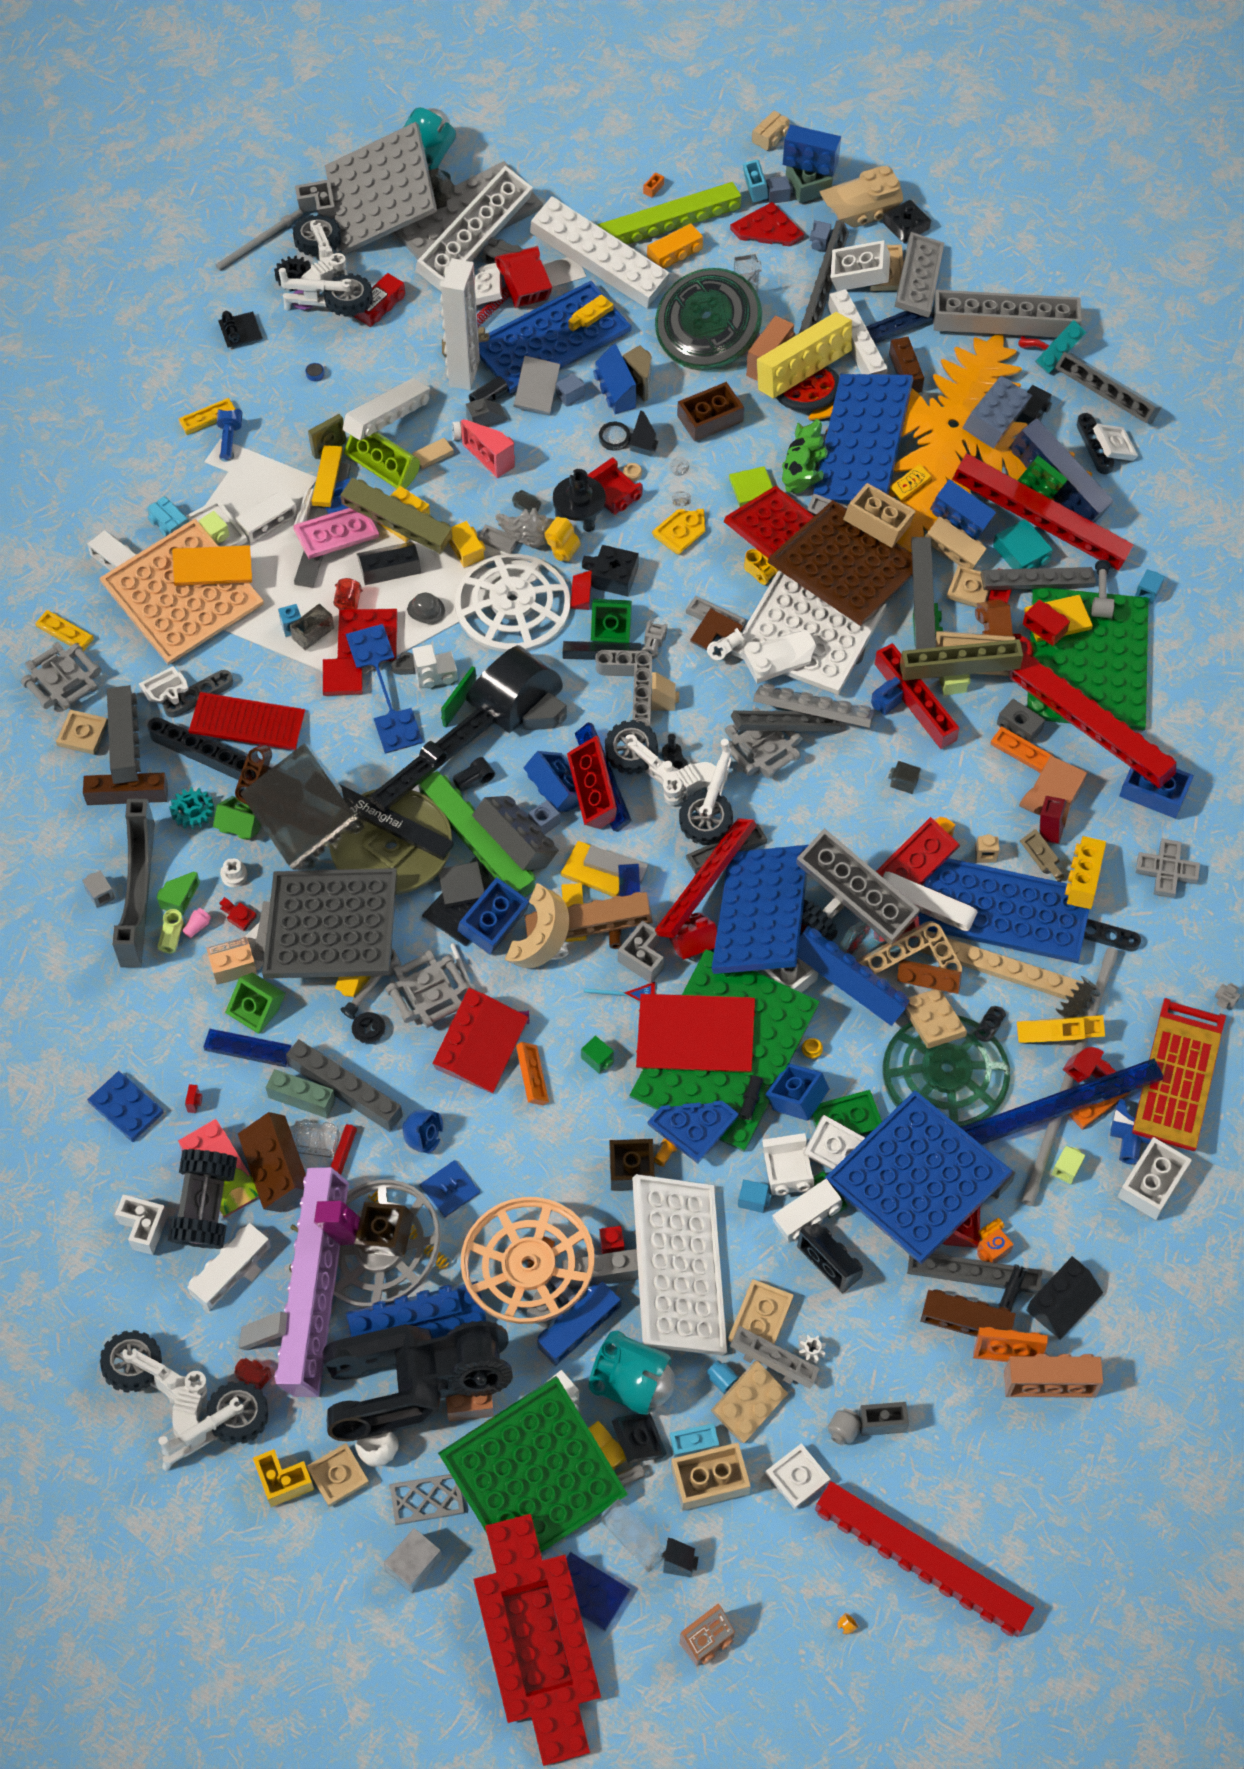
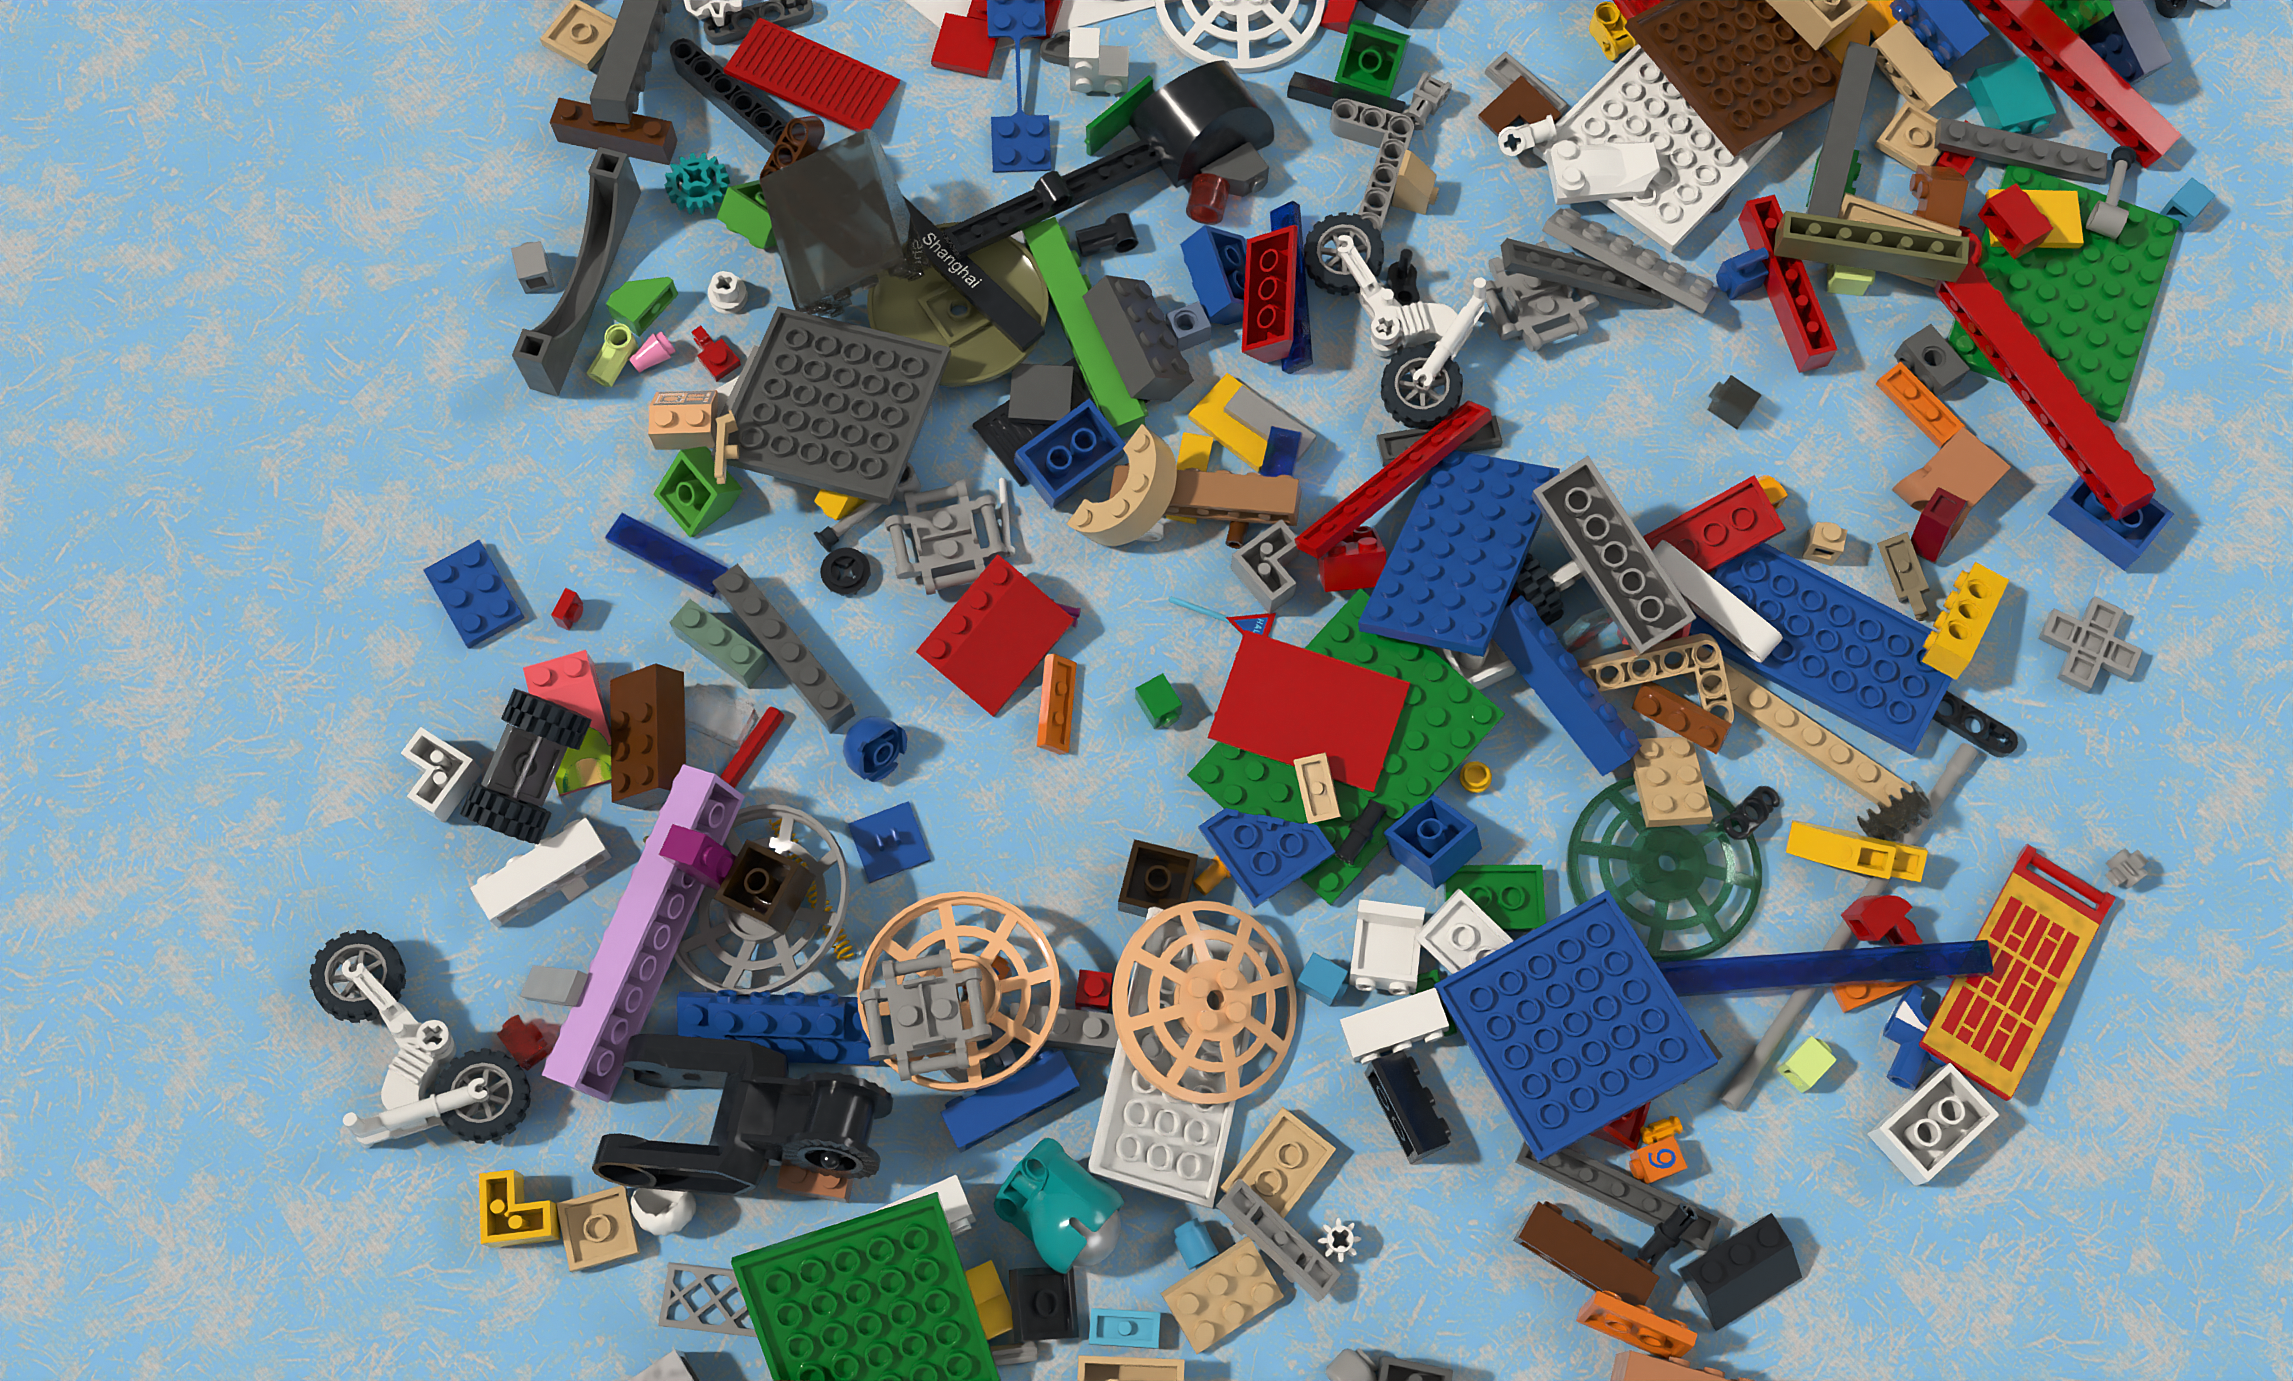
camera: 15 degrees right, 10 degrees up
none -> tan piece [714,410,739,484]
none -> light grey brick [859,949,992,1081]
none -> light nougat dish [1112,901,1297,1104]
none -> clear red piece [1186,173,1230,225]
none -> tan plate [1294,753,1341,824]

